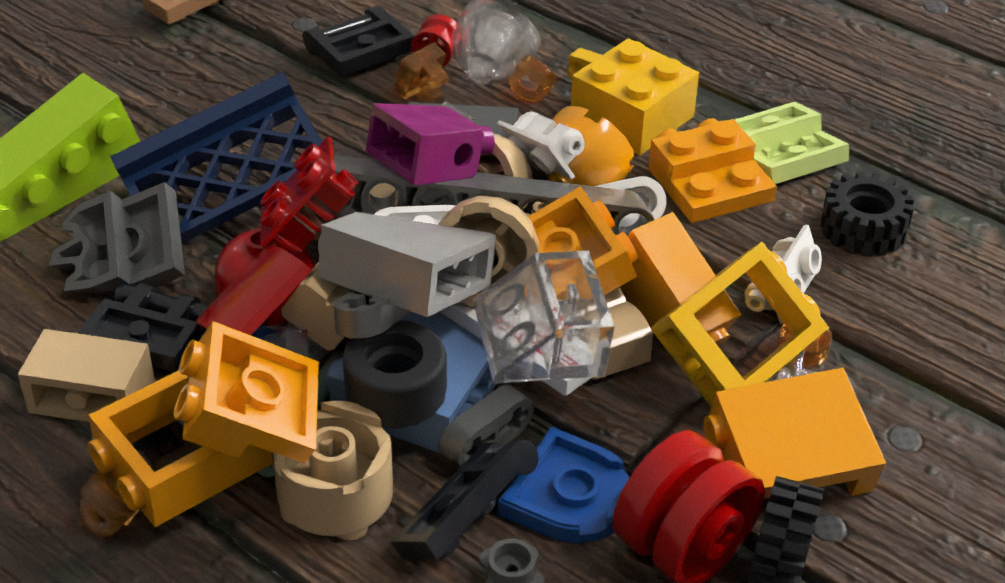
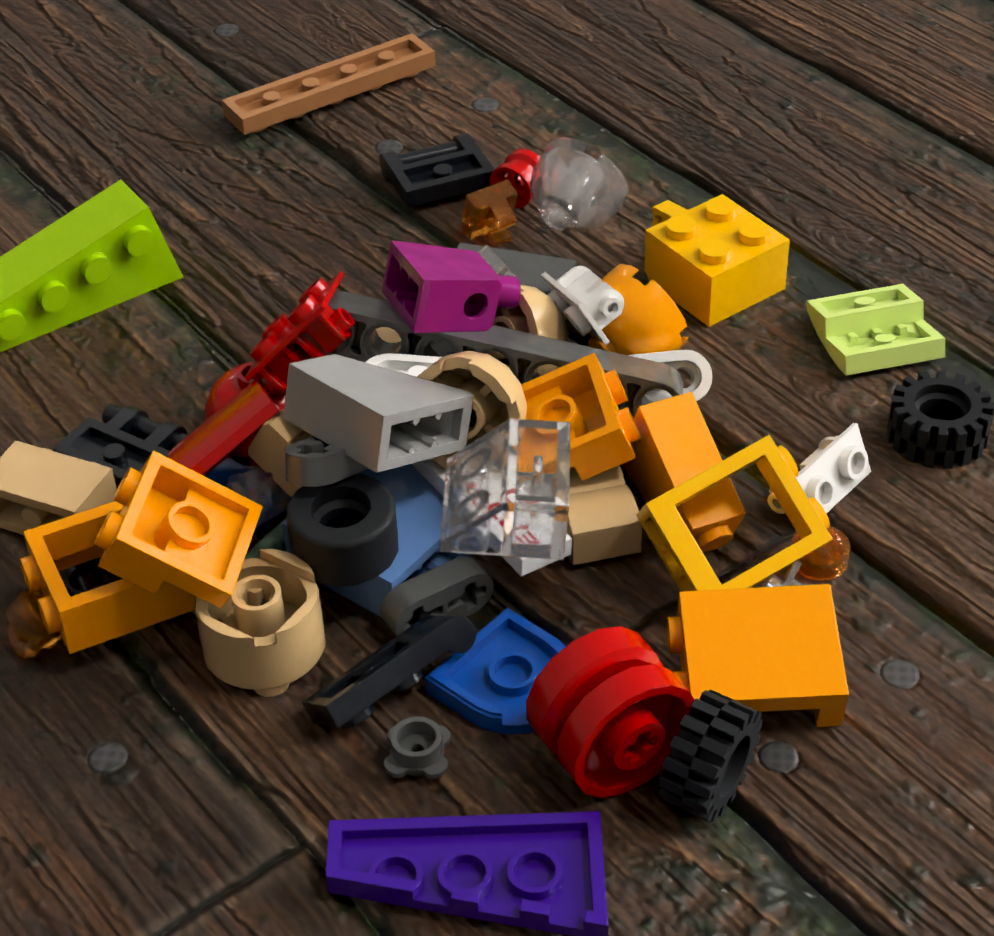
camera: 15 degrees right, 0 degrees up
dark grey plate [48,182,185,294] -> none
dark blue fence [110,72,322,244] -> none
clear orange tile [509,54,559,102] -> none
light orange plate [648,118,777,223] -> none

